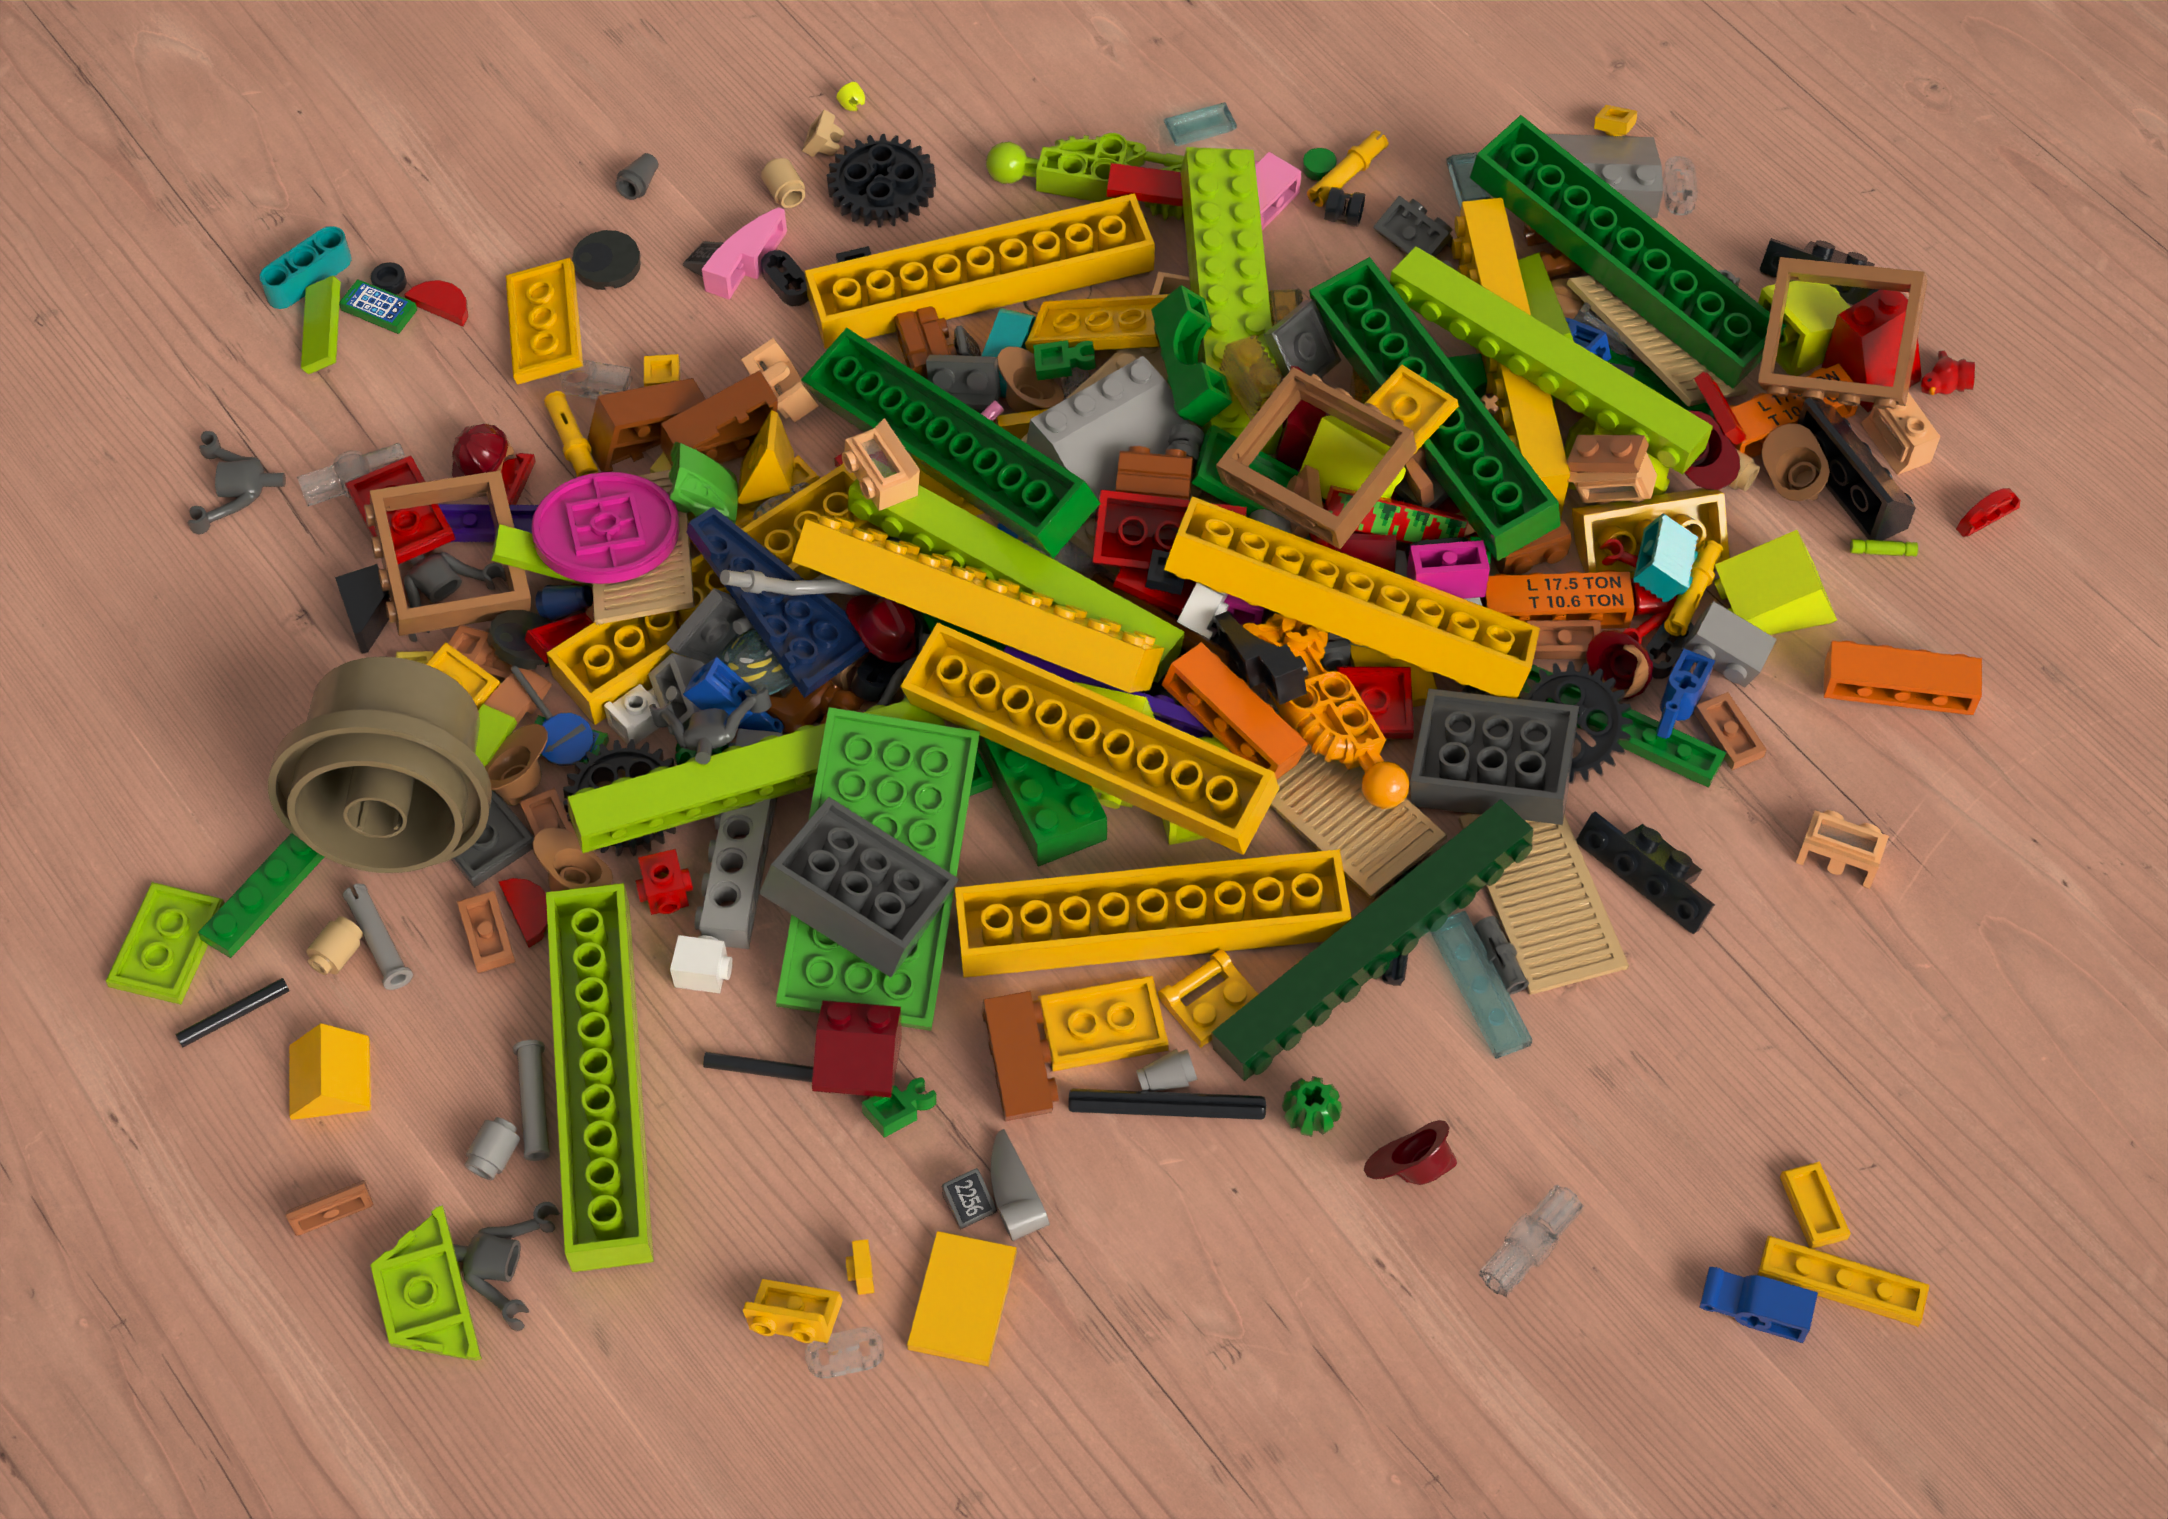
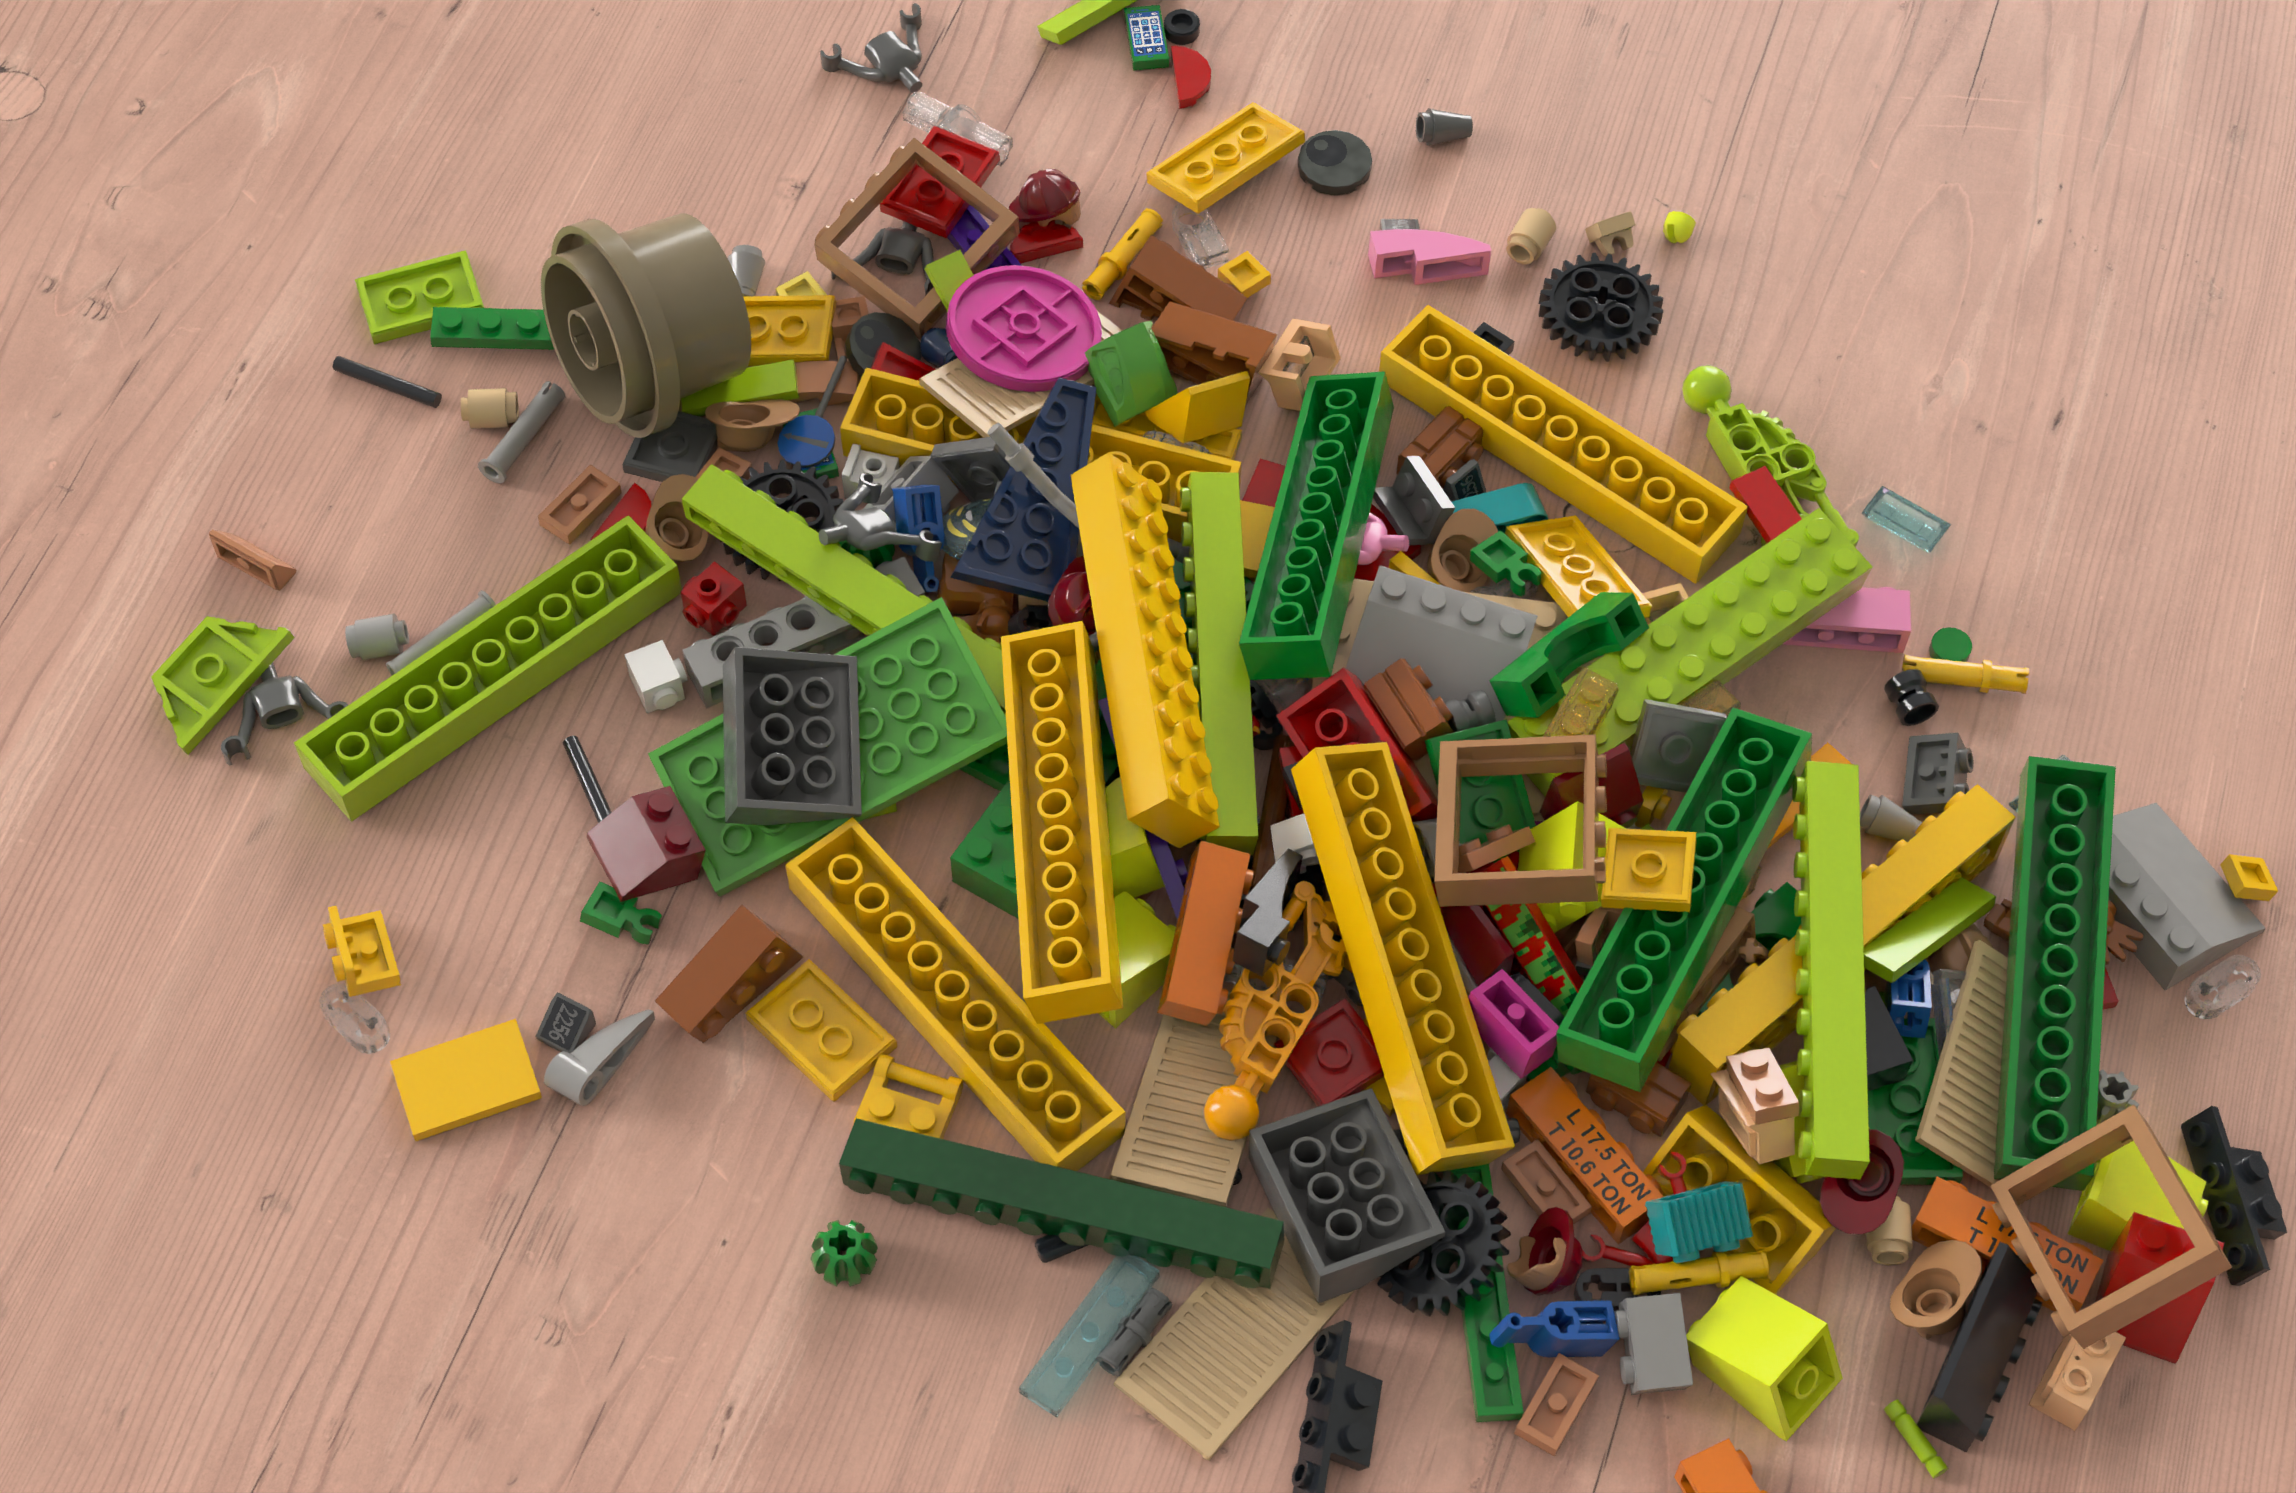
camera: 55 degrees right, 0 degrees up
yellow slope [289,1023,371,1120] -> none
black slope [335,564,390,654] -> none
black beam [761,250,809,306] -> none
light nougat window [842,418,920,511] -> none
yellow plate [845,1239,875,1295] -> none
black axle [1068,1088,1266,1120] -> none
light grey cone [1136,1049,1198,1091] -> none
dark red piece [1364,1120,1457,1185] -> none
red tile [1694,372,1746,446] -> none
red animal [1921,351,1975,395] -> none

